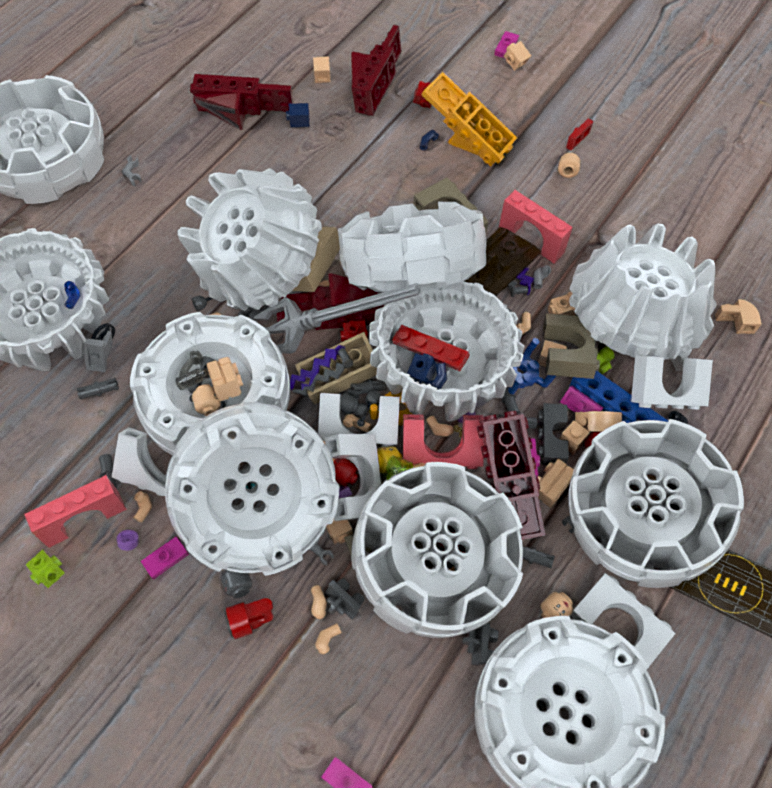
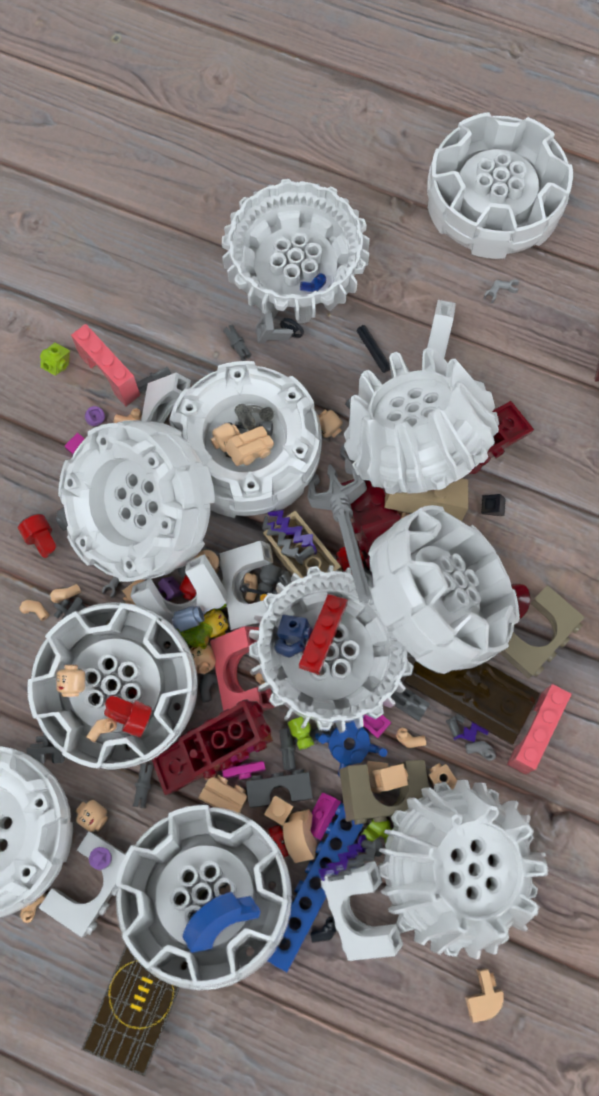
camera: 80 degrees right, 10 degrees up
none -> light nougat head [56,665,85,697]
none -> light nougat arm [86,718,117,743]
none -> medium lavender tile [89,847,112,870]
none -> red piece [104,696,153,738]
none -> sand blue brick [172,606,204,631]
none -> blue arch [182,892,261,953]
none -> lime piece [288,717,315,750]
none -> piece [318,834,382,882]
none -> black axle [357,325,391,373]
none -> light nougat brick [372,764,408,792]
none -> white arch [428,300,456,358]
none -> black slope [481,494,506,516]

